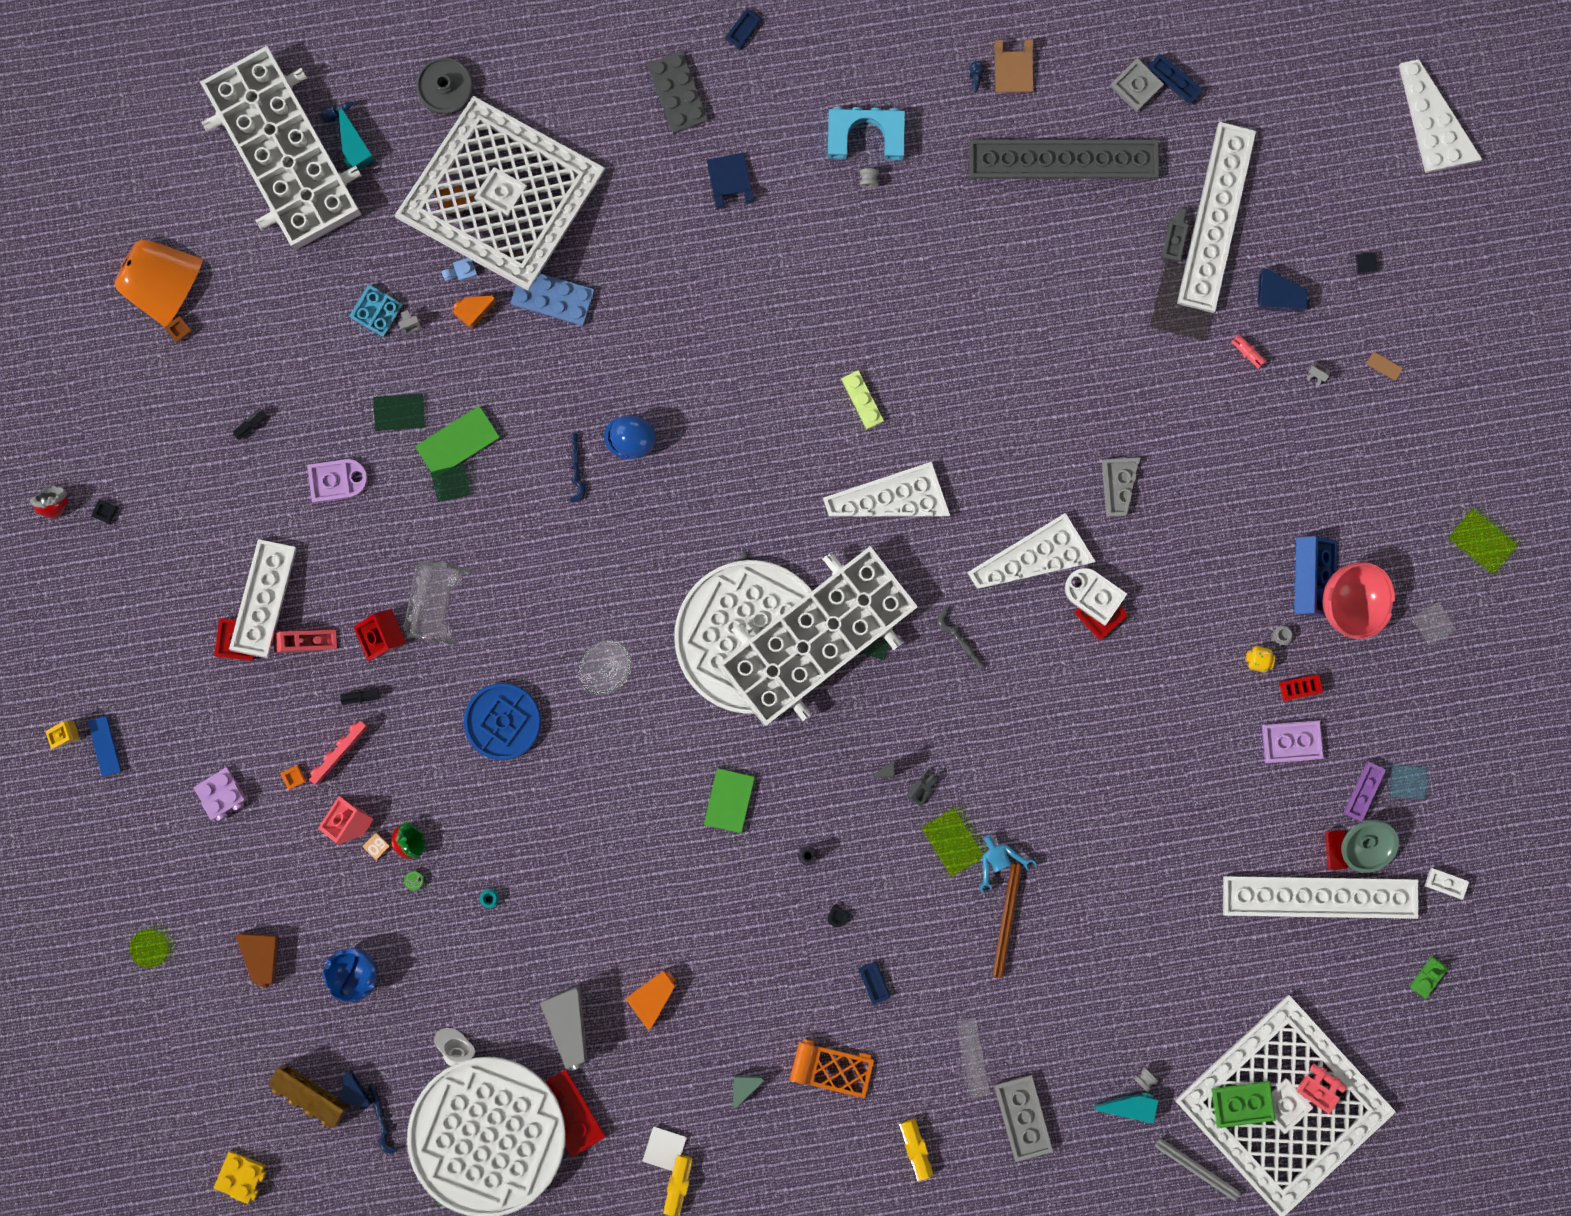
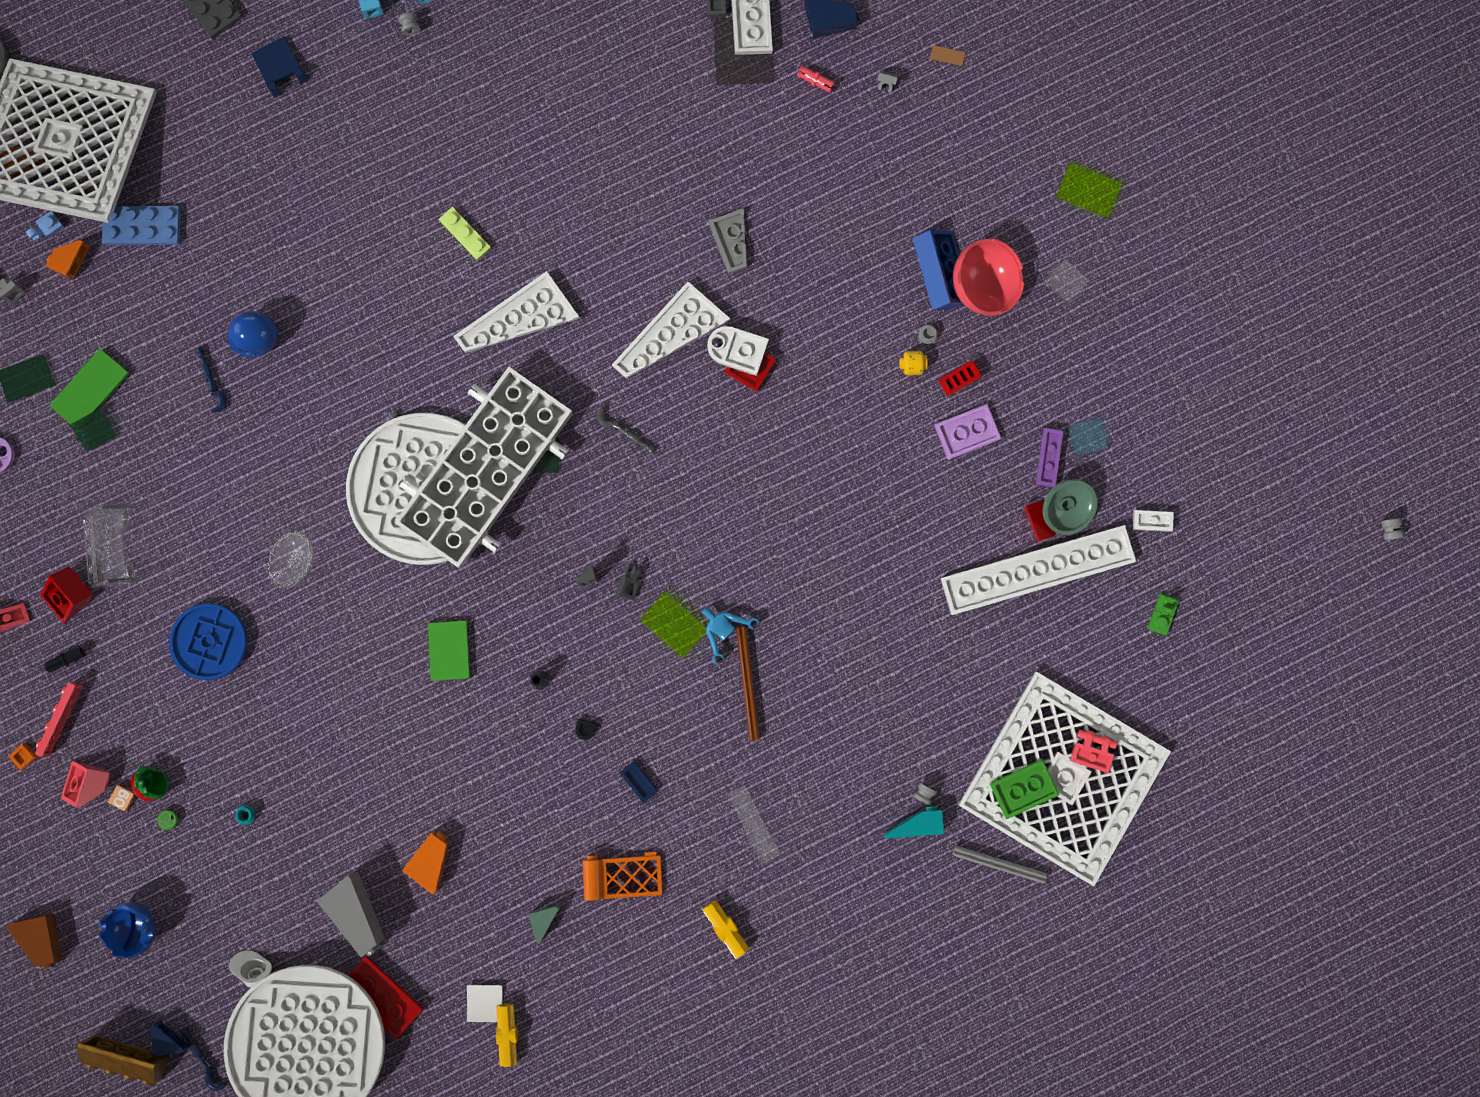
camera: 15 degrees left, 0 degrees up
light grey plate [994,1075,1053,1162] -> none

